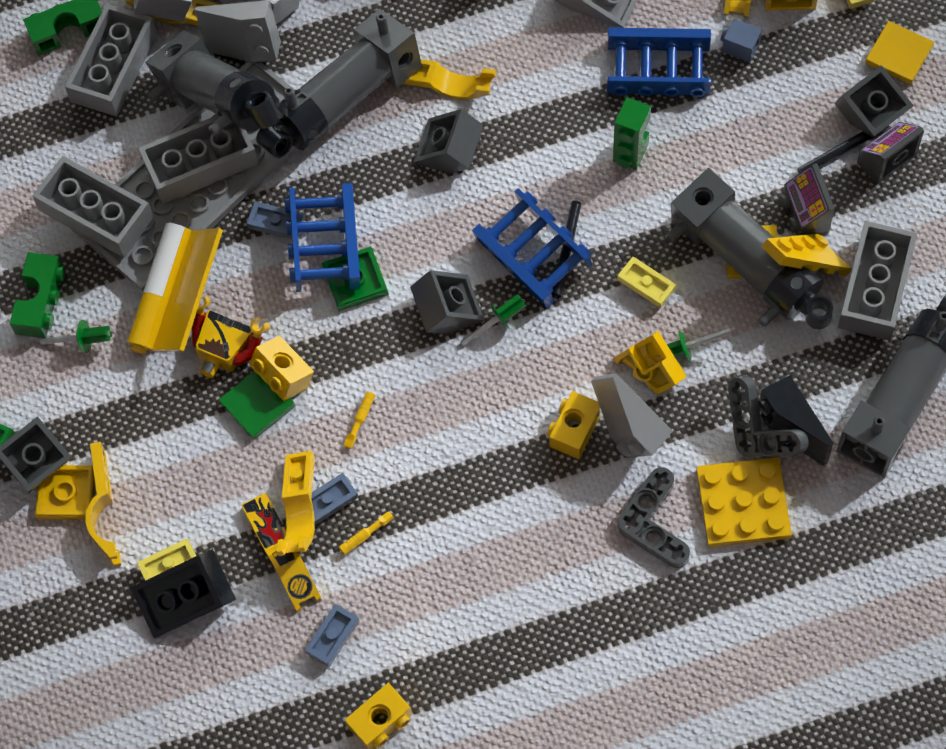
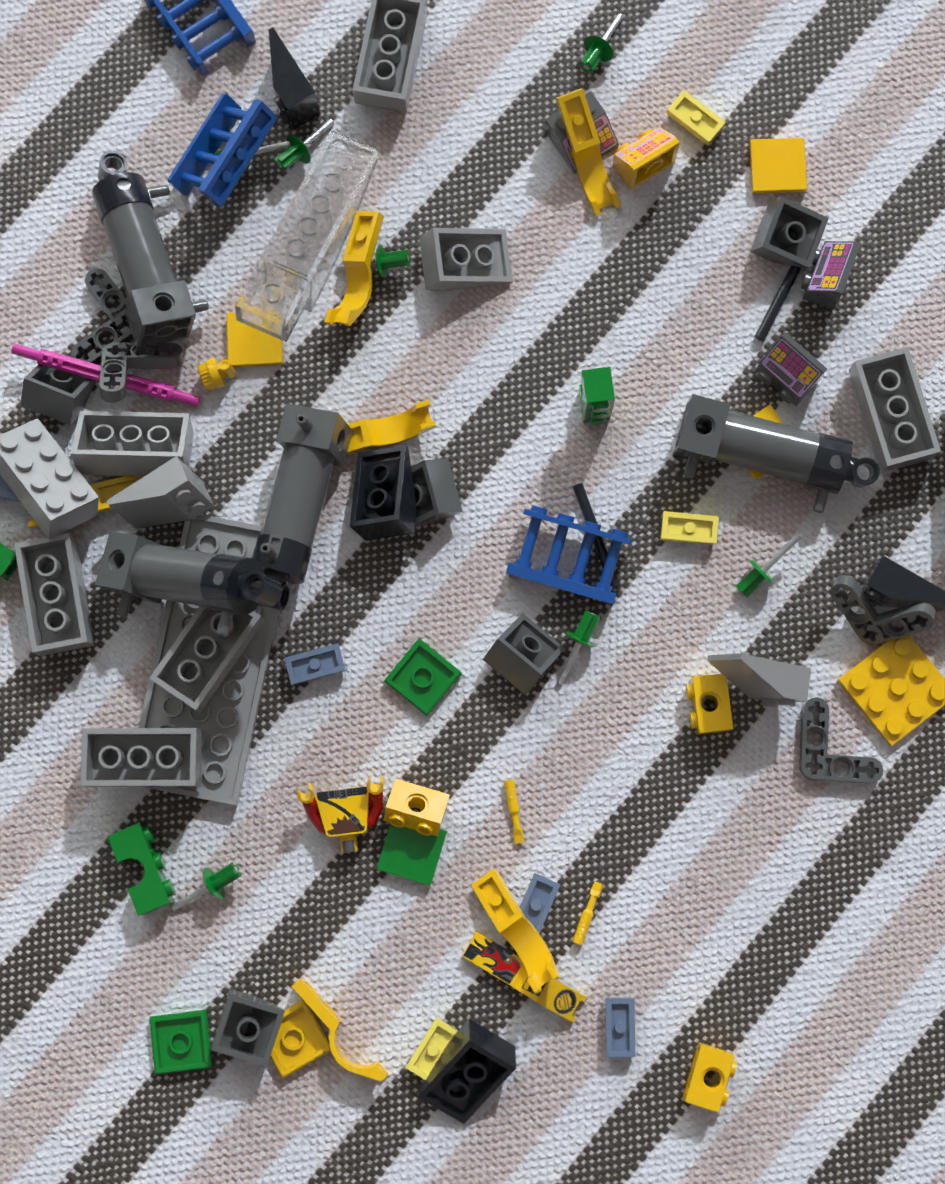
camera: 30 degrees left, 15 degrees up
yellow door [127,223,223,355] -> none
blue fence [284,183,360,292] -> none
blue fence [607,27,711,97] -> none
yellow slope [613,331,687,395] -> none
sand blue brick [720,19,762,63] -> none
yellow wing [761,234,852,277] -> none
none -> black slope [349,445,417,541]

